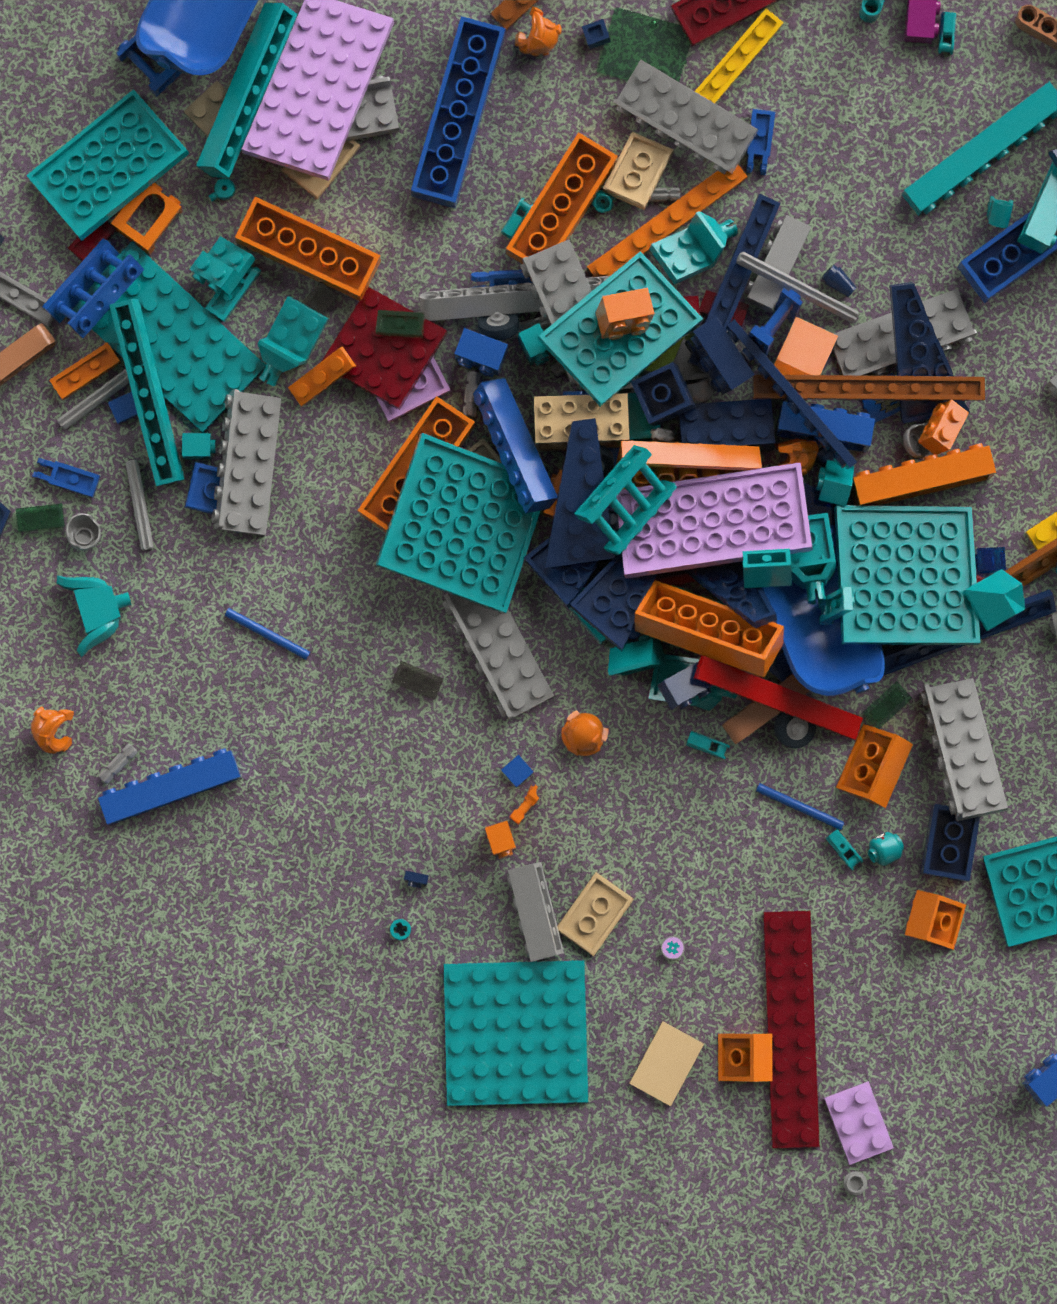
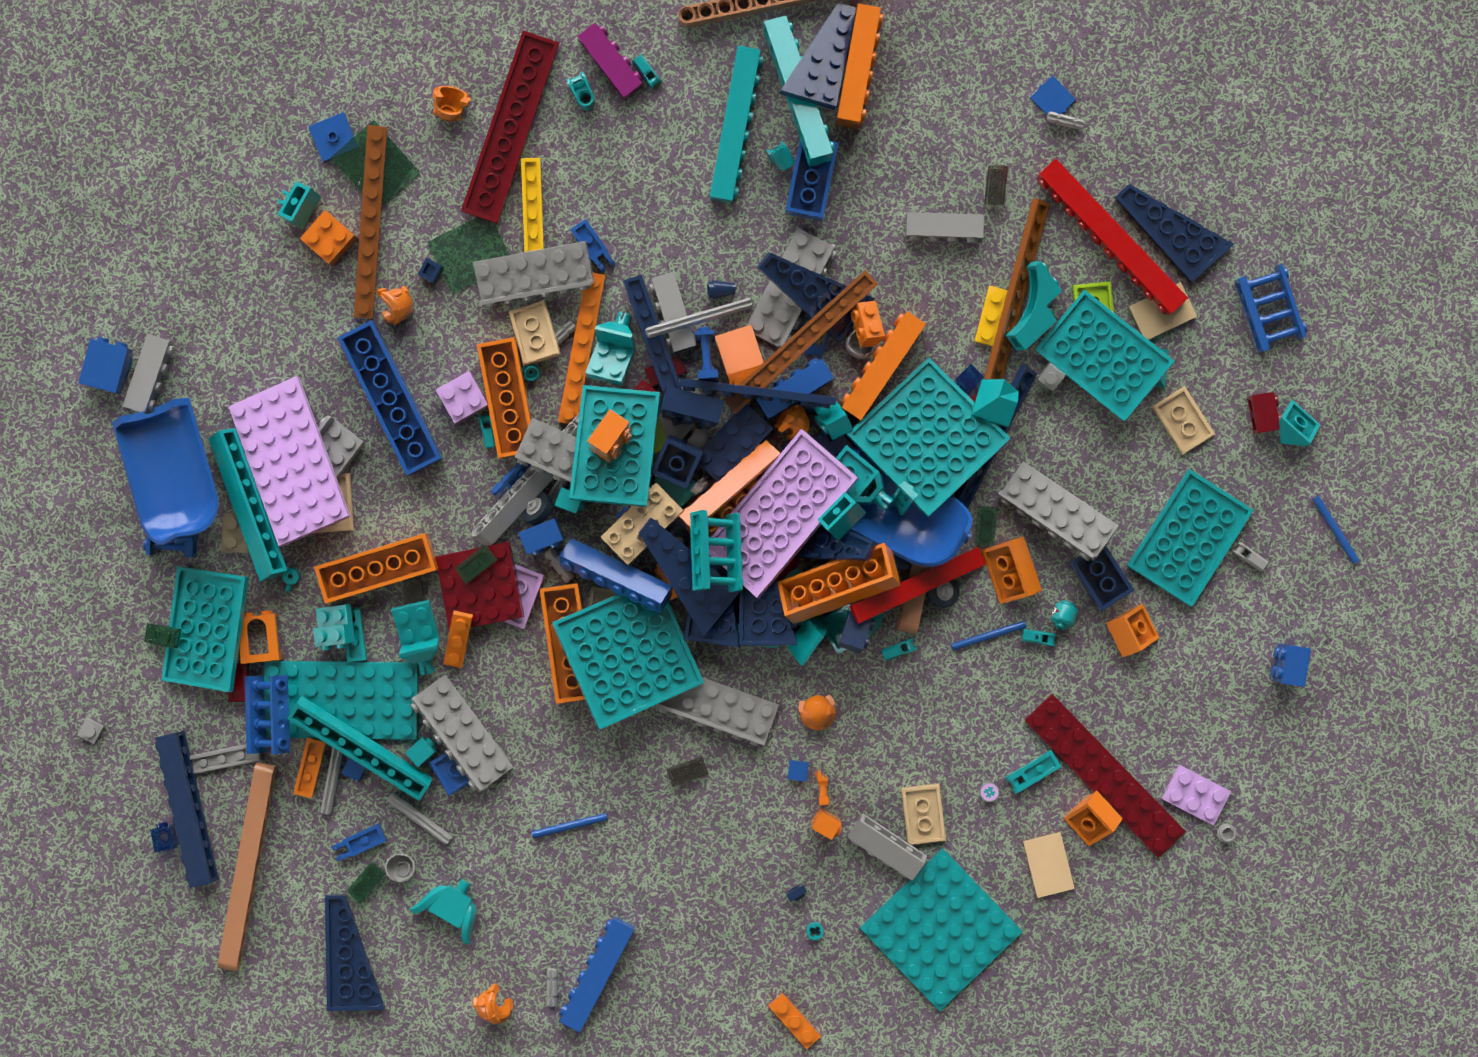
camera: 35 degrees left, 5 degrees up
none -> clear green plate [144,623,181,648]
none -> lavender brick [436,371,488,425]
none -> orange plate [768,992,821,1049]
none -> teal plate [1005,750,1061,794]

